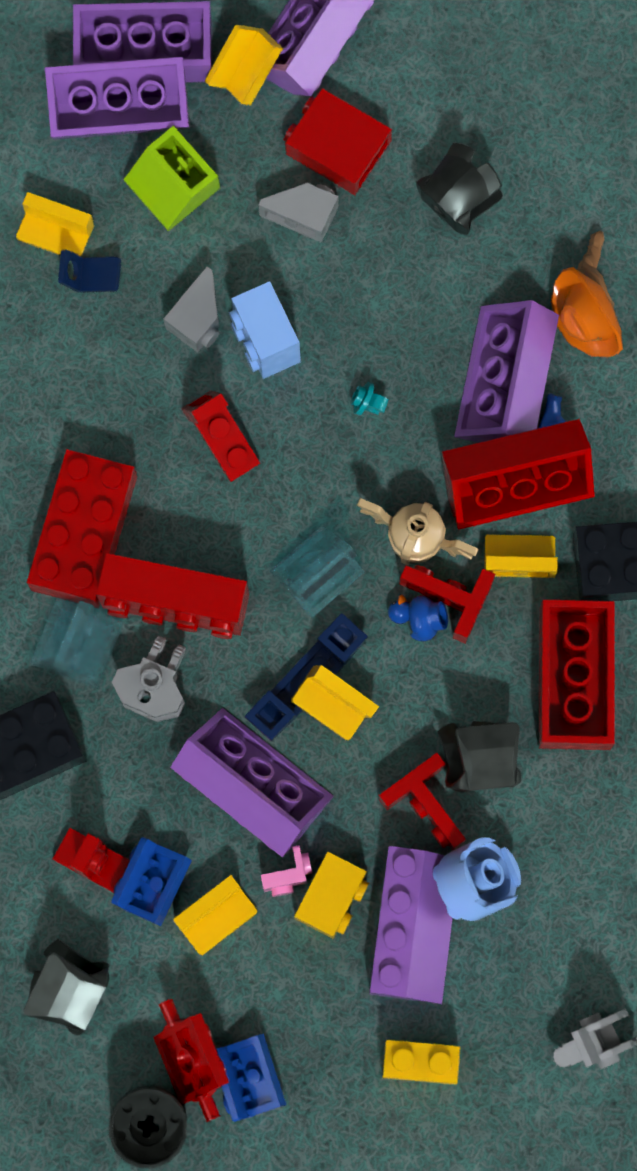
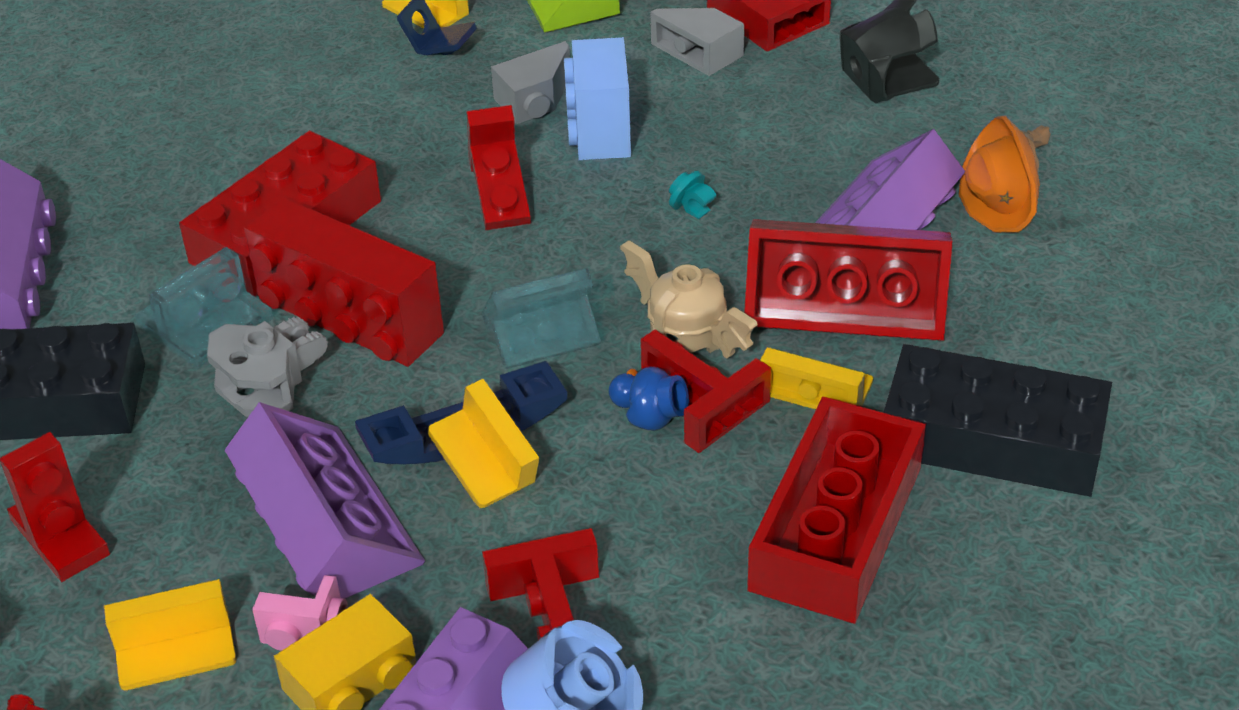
camera: 20 degrees right, 35 degrees down
blue bracket [111,837,192,926] -> none
pearl dark grey piece [437,721,522,792] -> none

